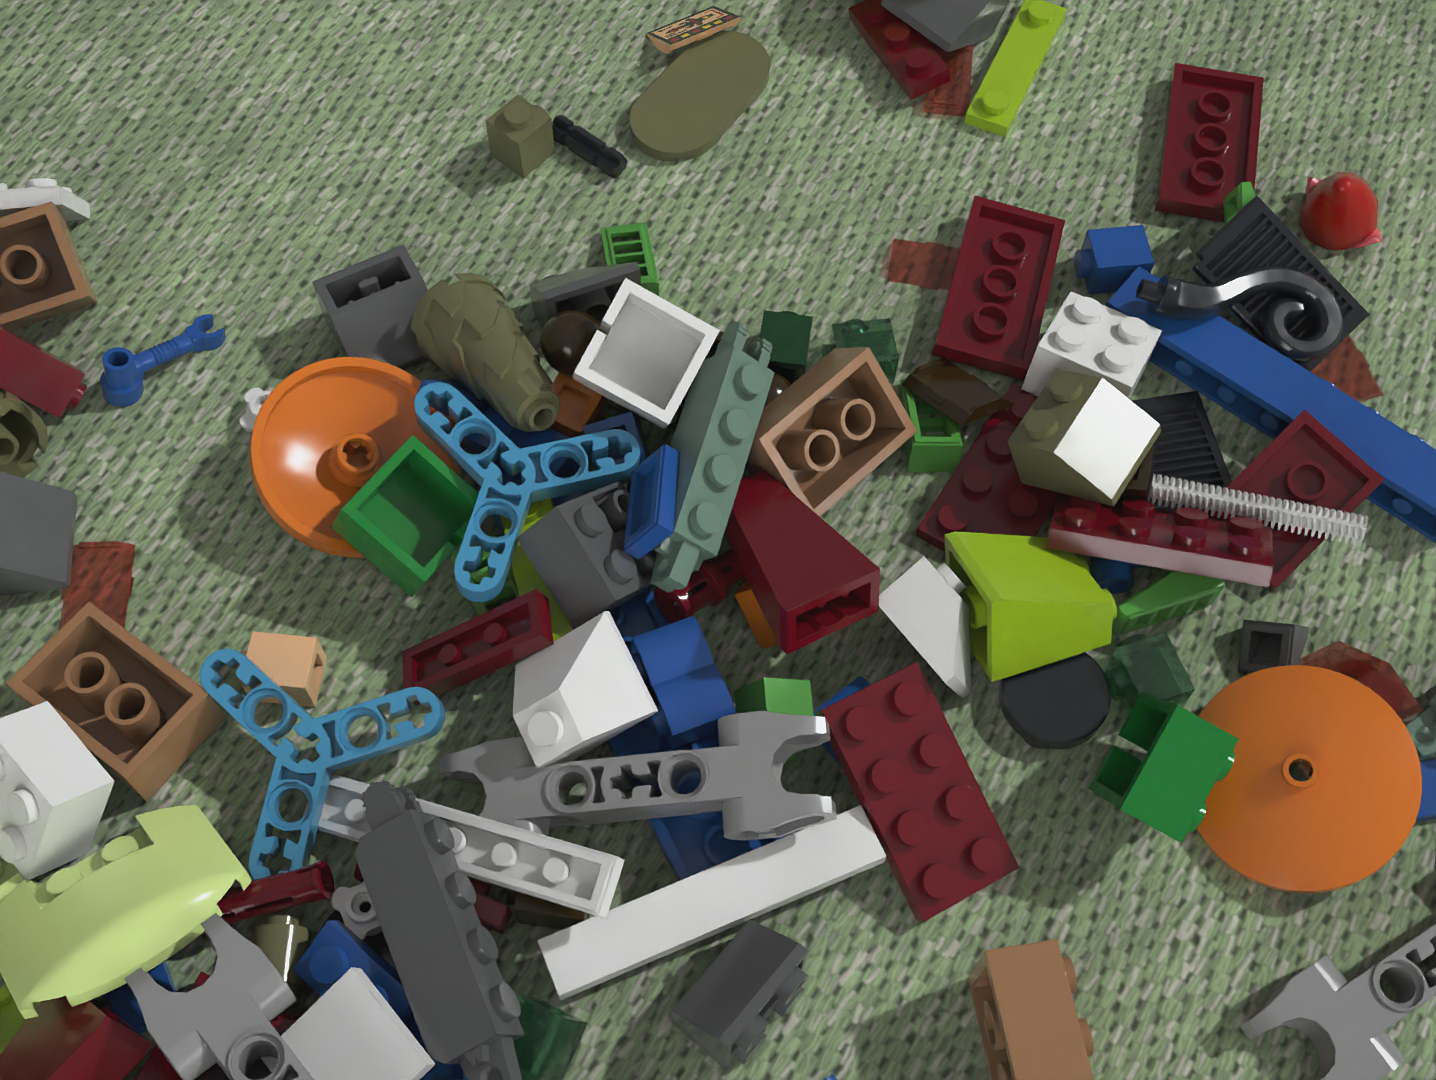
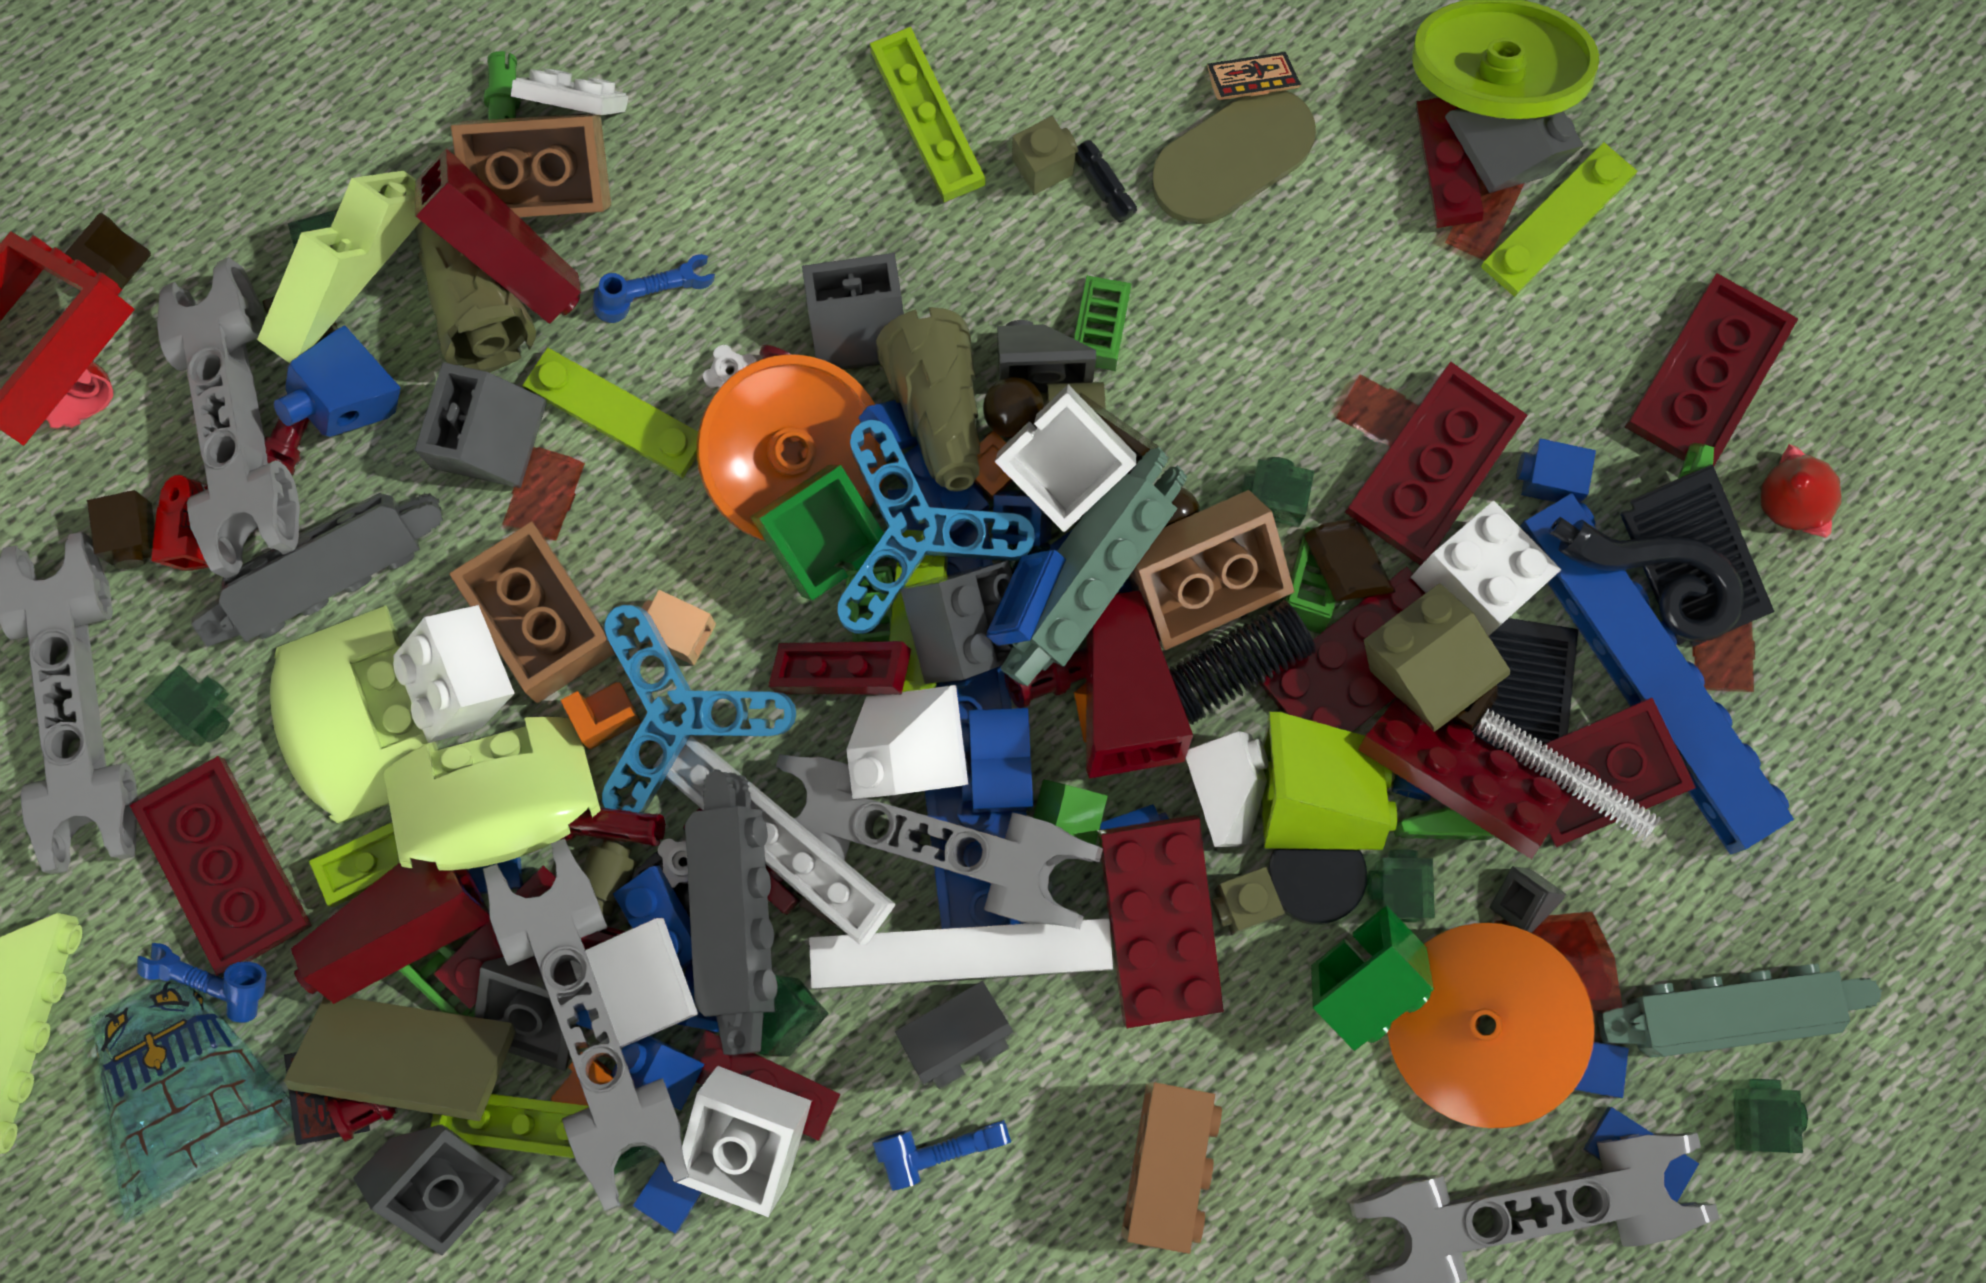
camera: 20 degrees right, 15 degrees up
dark green brick [759,310,813,385] -> none
none -> lime plate [522,347,698,478]
none -> orange panel [560,682,642,750]
none -> lime plate [870,26,985,203]
none -> black piece [1169,600,1316,725]
none -> olive brick [1211,867,1285,935]

